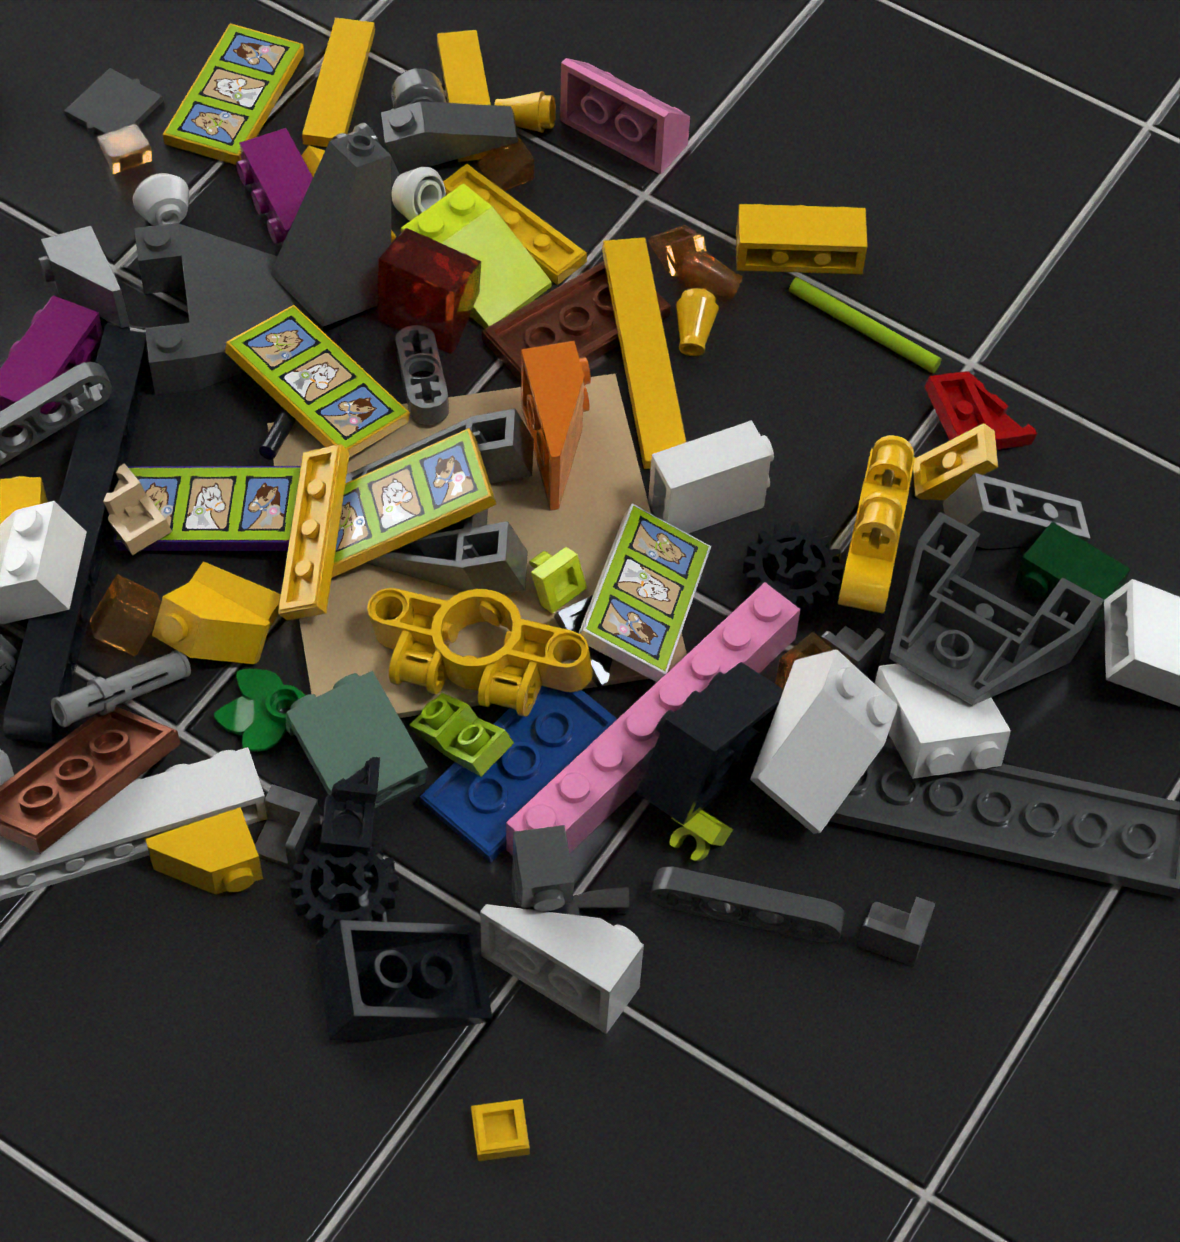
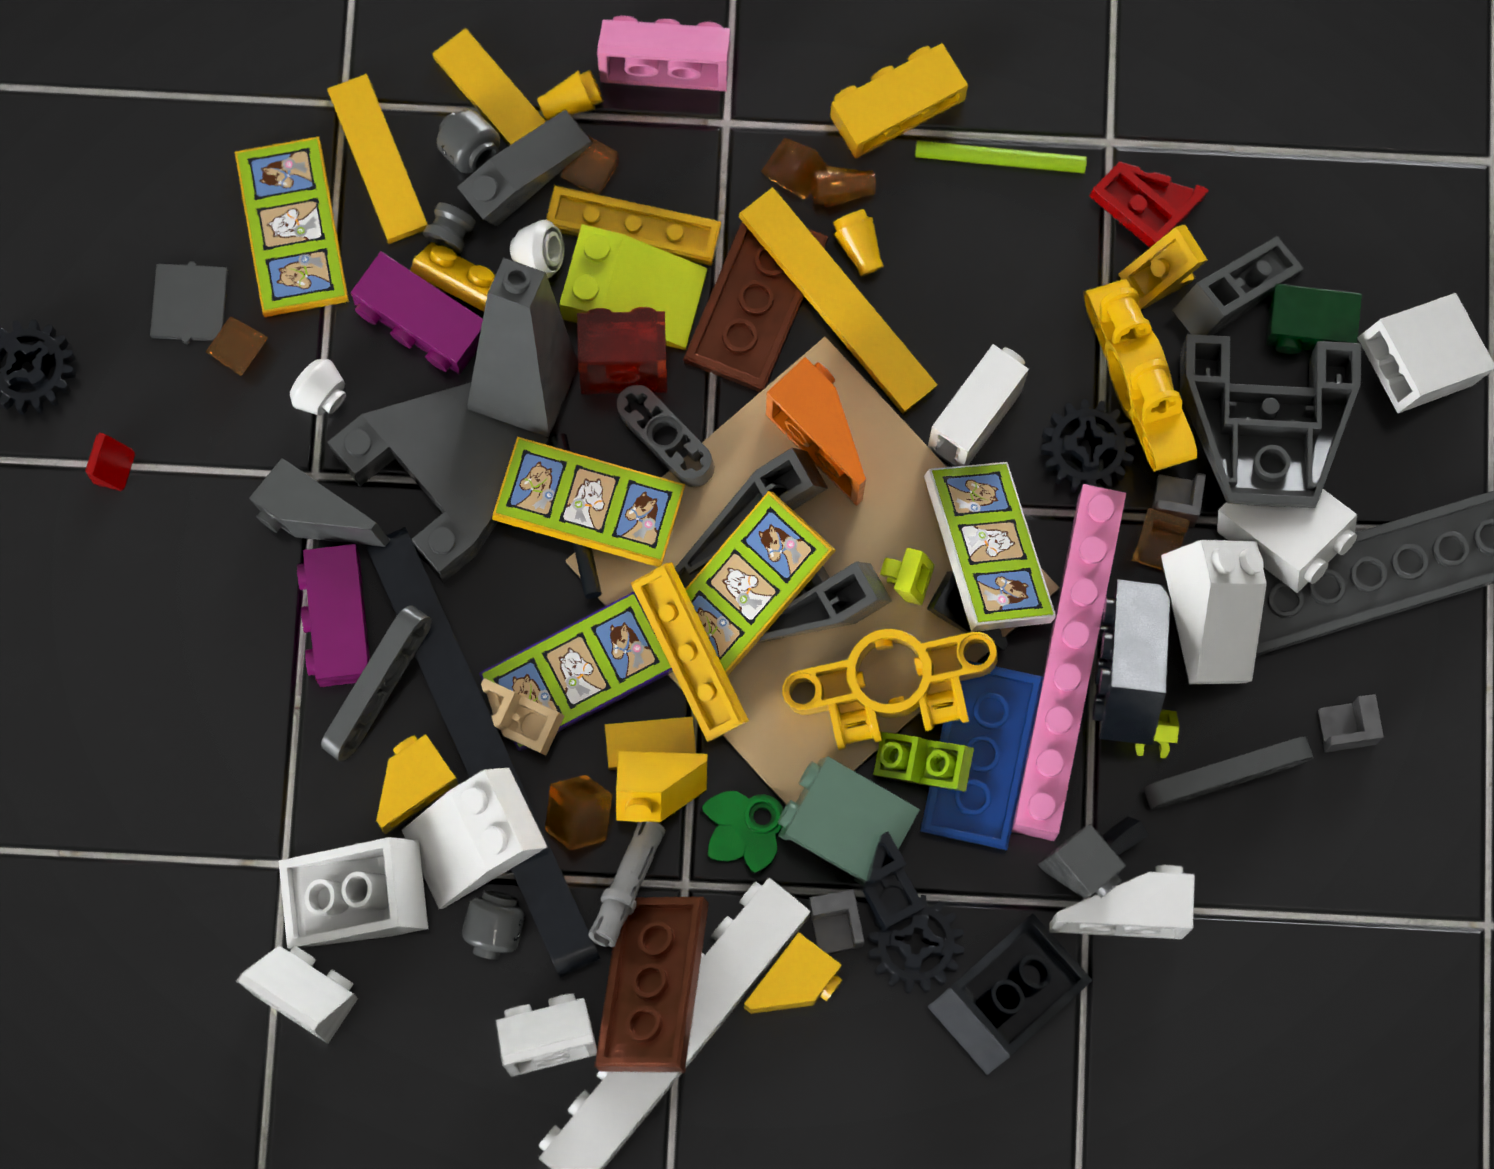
camera: 30 degrees left, 20 degrees up
yellow tile [471,1099,530,1161] -> none

